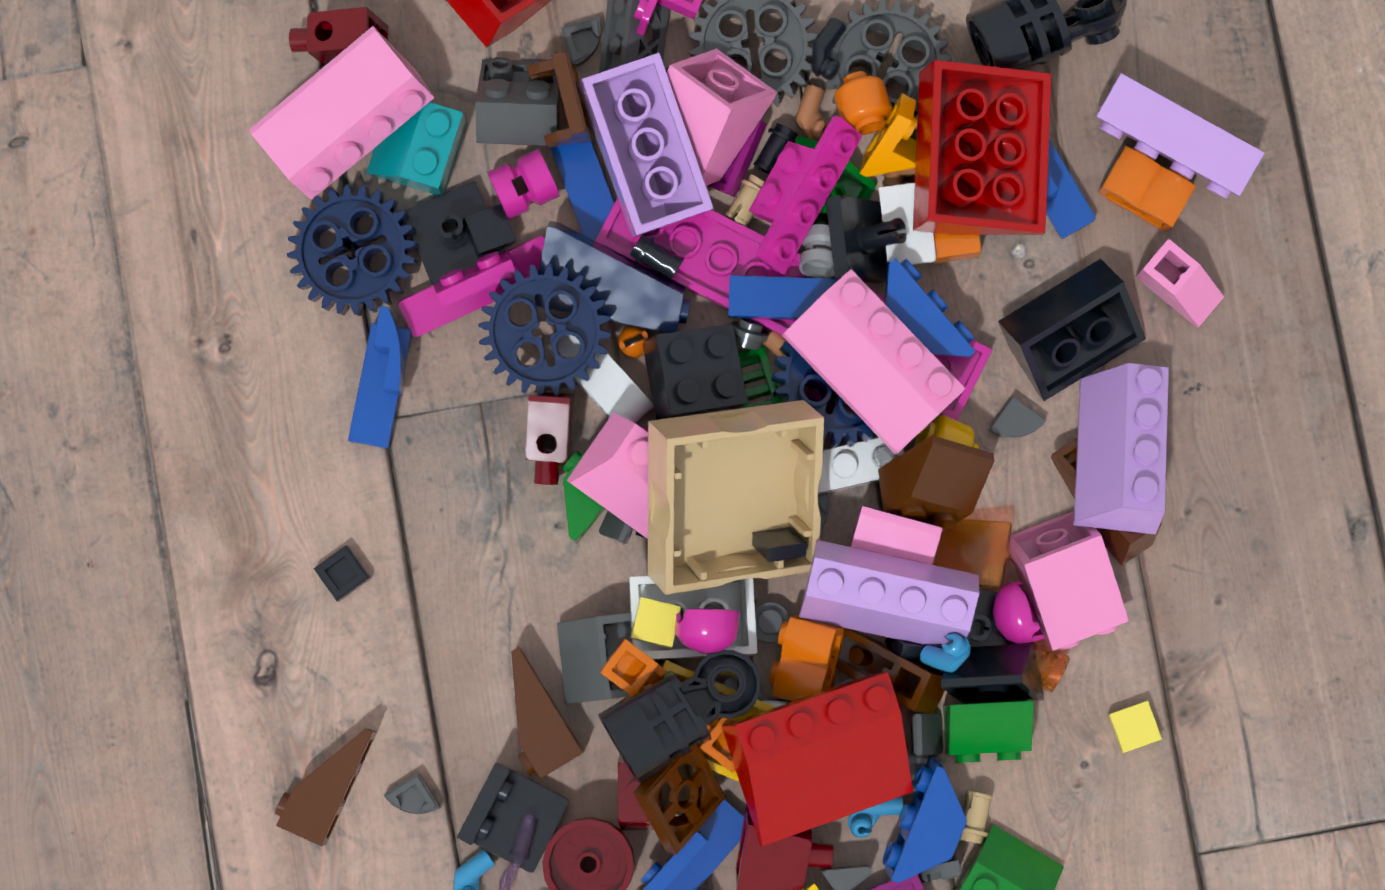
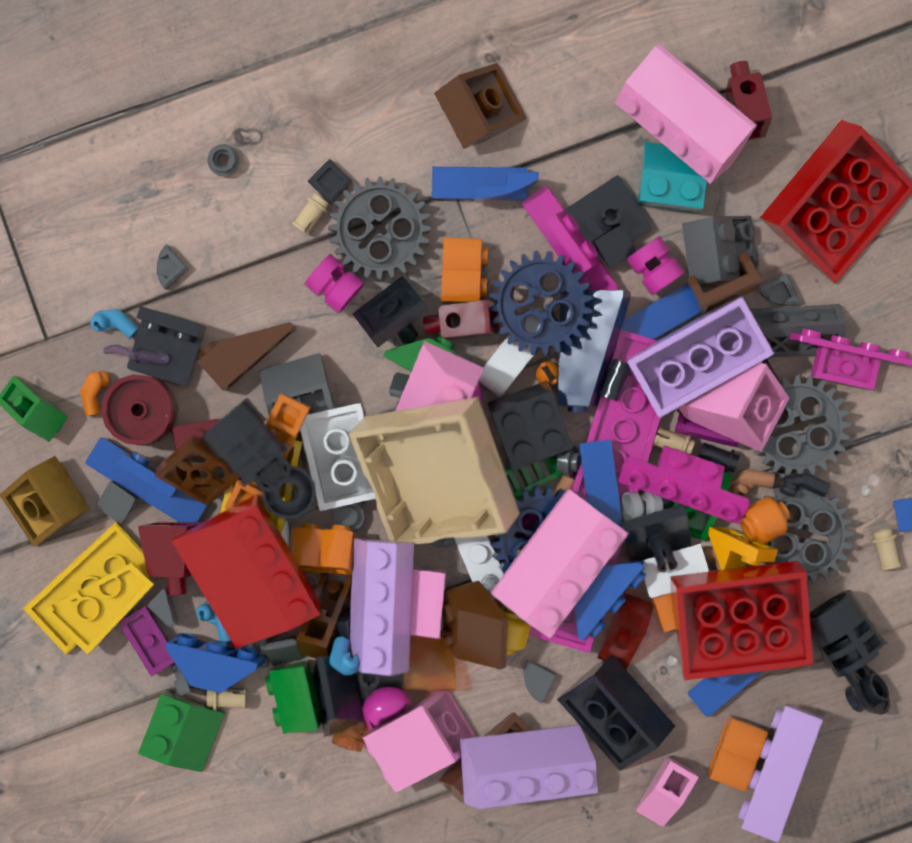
camera: 75 degrees right, 5 degrees up
reddish brown slope [275,729,377,846] -> none
dark blue gear [287,184,419,316] -> none
light yellow tile [630,597,681,648] -> none
dark pink hair [675,609,740,654] -> none
black tile [752,527,807,562] -> none
light yellow tile [1108,701,1162,753] -> none
none -> dark grey plate [207,144,240,176]
none -> tan pin [292,193,330,235]
none -> dark pink wheel [304,254,365,314]
none -> dark grey gear [328,176,432,281]
none -> black tile [352,276,429,348]
none -> reddish brown slope [434,63,527,149]
none -> orange brick [441,238,488,304]
none -> clear red slope [597,593,654,669]

